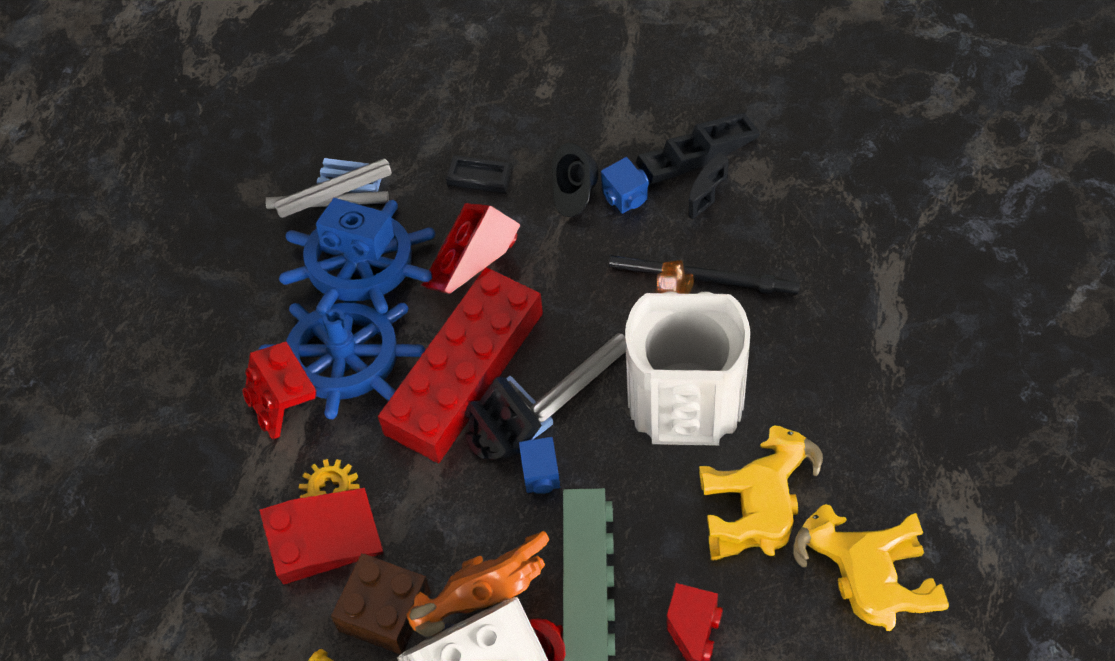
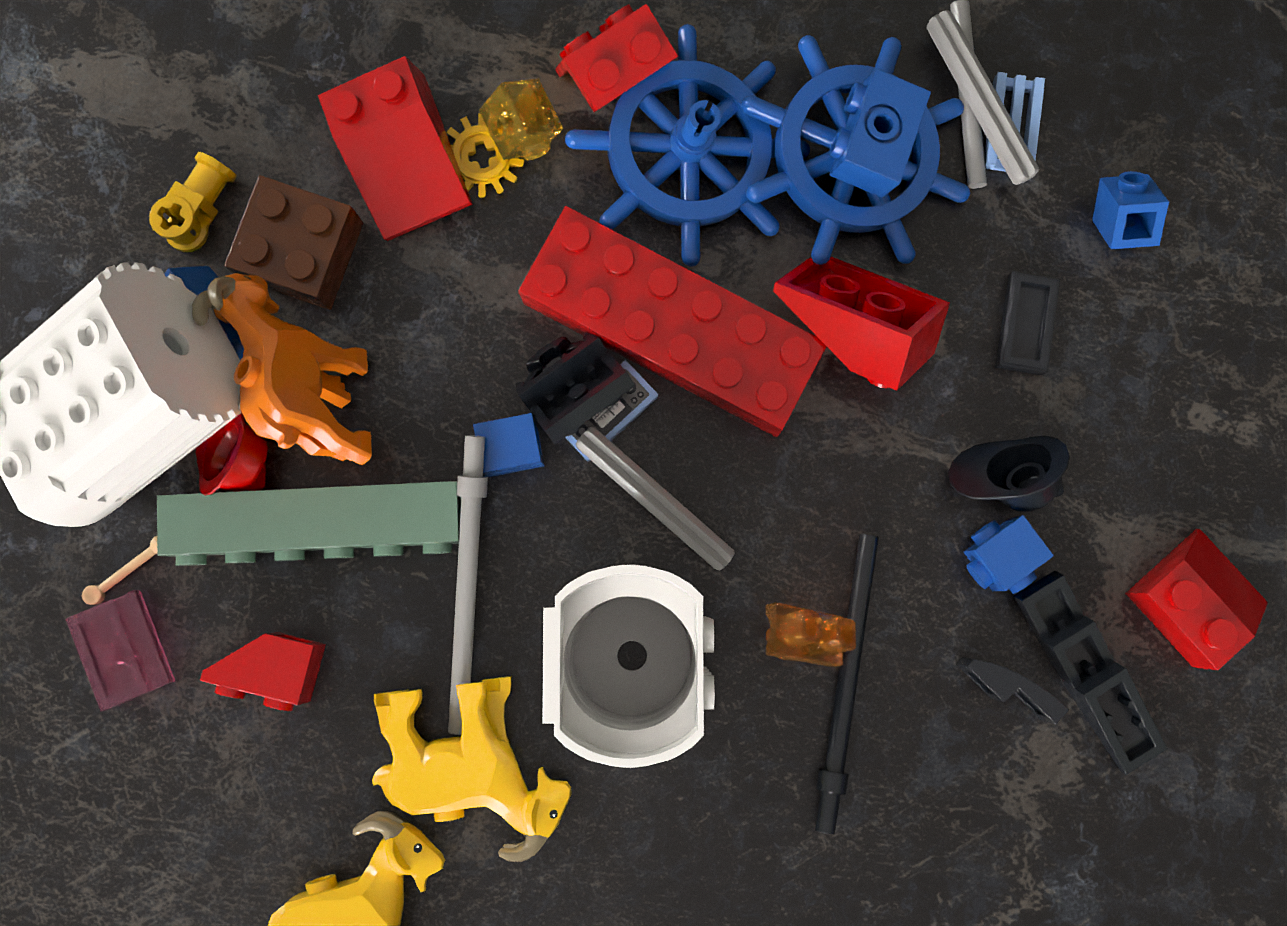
camera: 85 degrees right, 25 degrees up
none -> light grey bar [448,435,488,735]
none -> clear yellow brick [479,78,564,161]
none -> blue brick [1092,171,1169,249]
none -> red slope [1125,529,1268,671]

